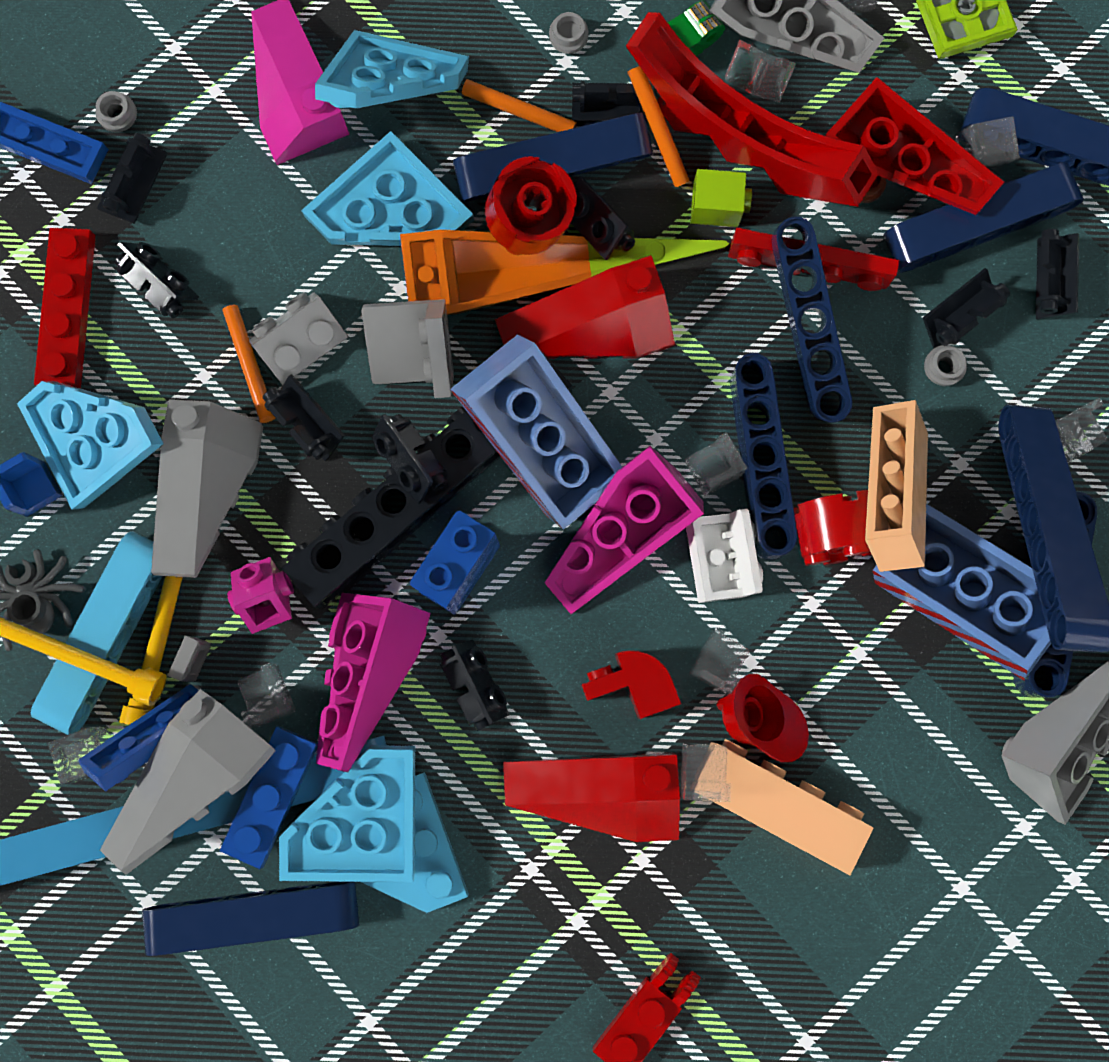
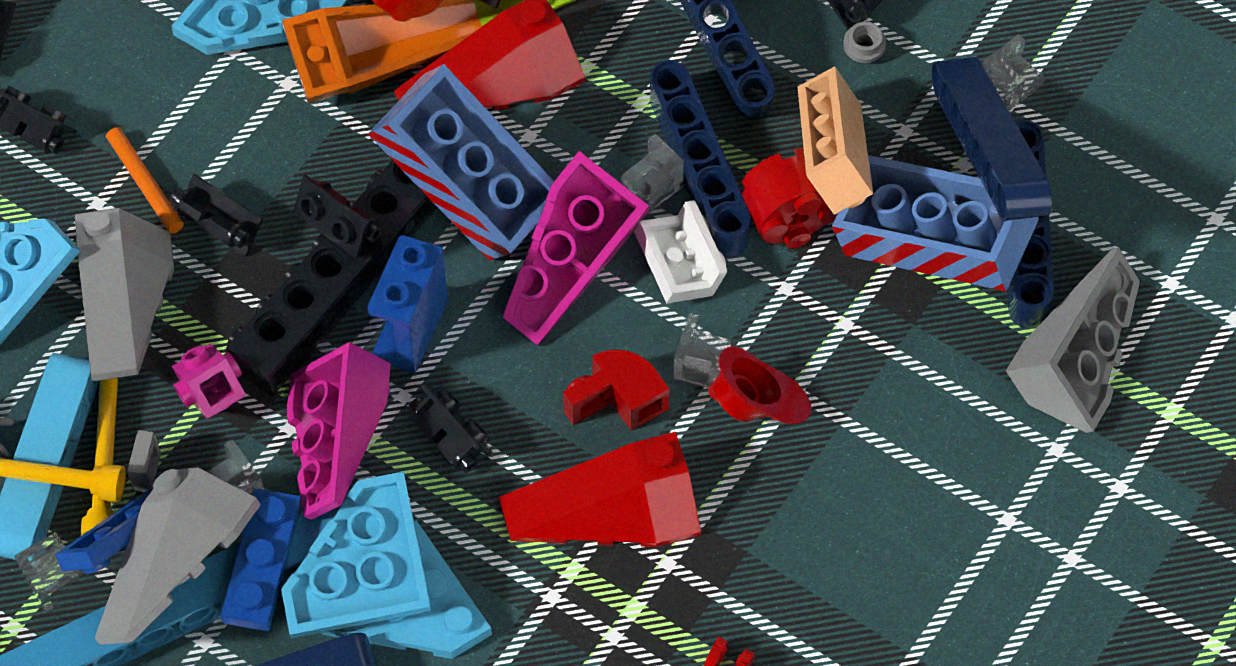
camera: 15 degrees left, 20 degrees down
light grey bracket [249,292,349,385] -> none
light grey bracket [361,299,454,398] -> none
clear panel [681,743,731,802] -> none
light nougat brick [688,739,873,875] -> none

